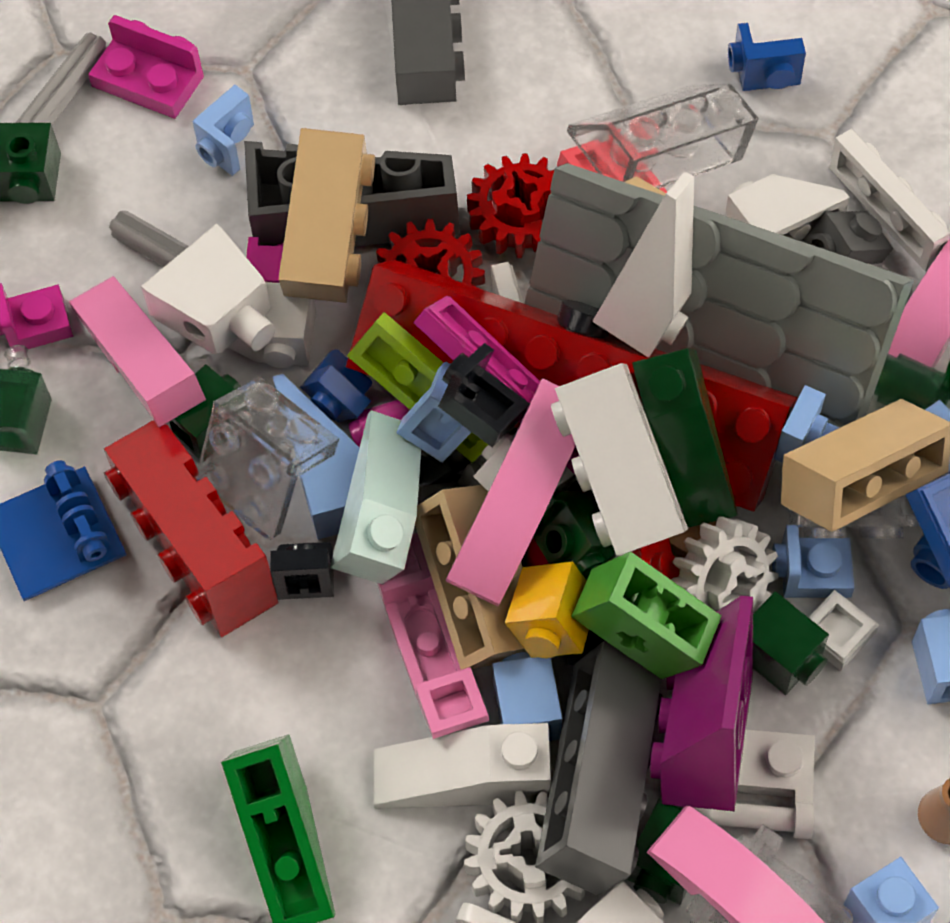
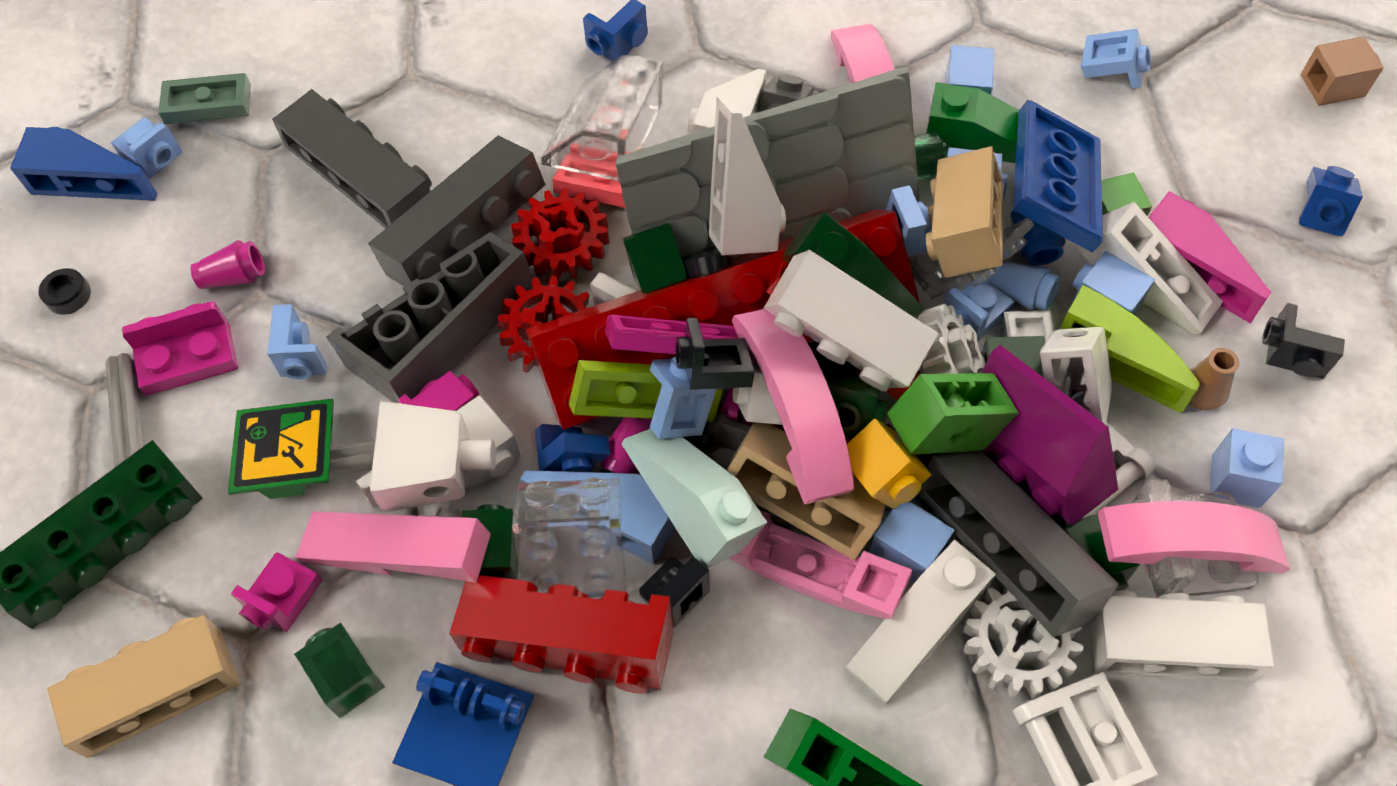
camera: 45 degrees left, 0 degrees up
clear piece [4,345,31,371] -> none
tan brick [278,128,375,303] -> none
white plate [829,128,950,272] -> none
none -> dark pink cone [190,240,265,289]
none -> piece [228,398,334,499]
none -> dark grey brick [368,135,546,286]
none -> dark green slope [623,223,687,294]
none -> light blue cone [987,262,1060,311]
none -> white torso [1040,327,1112,425]
none -> lime slope [1060,285,1200,414]

